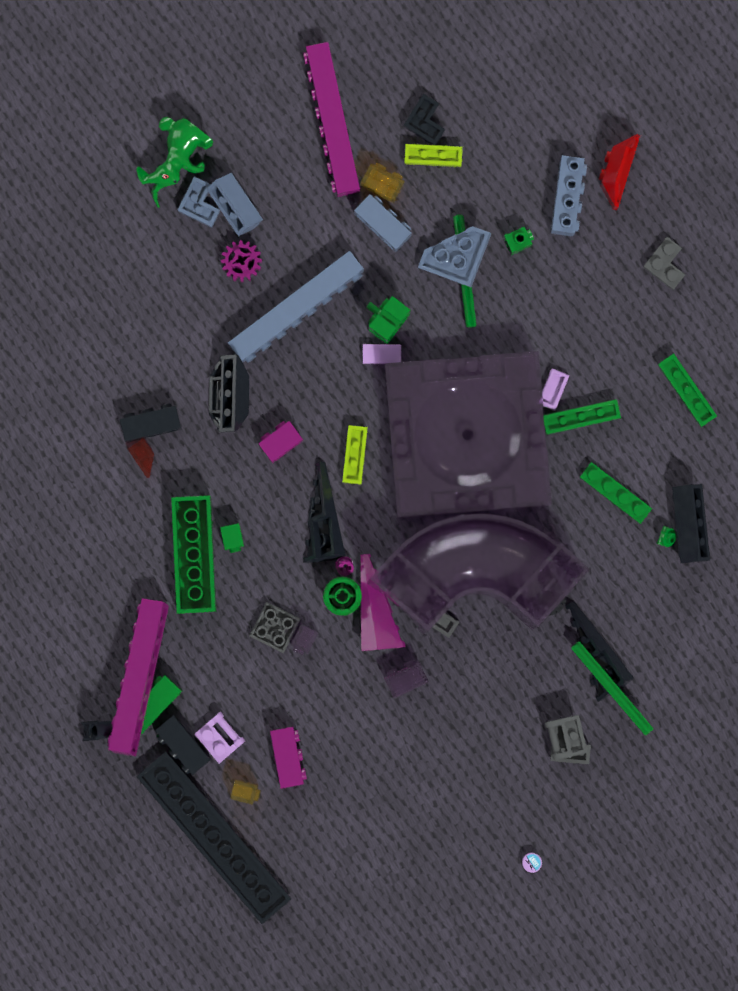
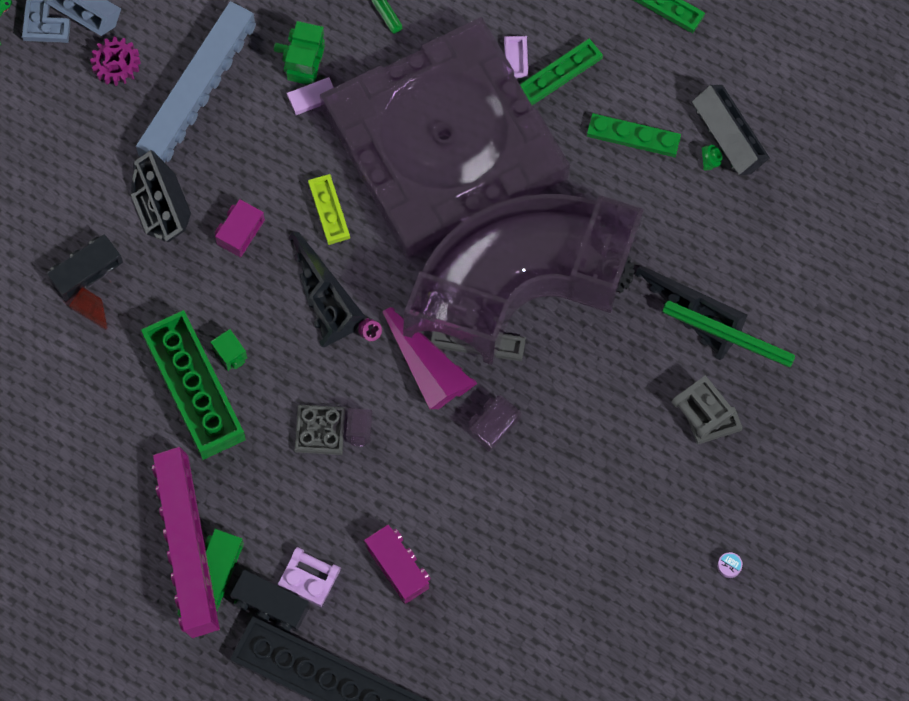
camera: 20 degrees left, 15 degrees down
black piece [81,720,113,741] -> none
clear yellow brick [230,779,261,805] -> none
green cone [323,577,362,615] -> none

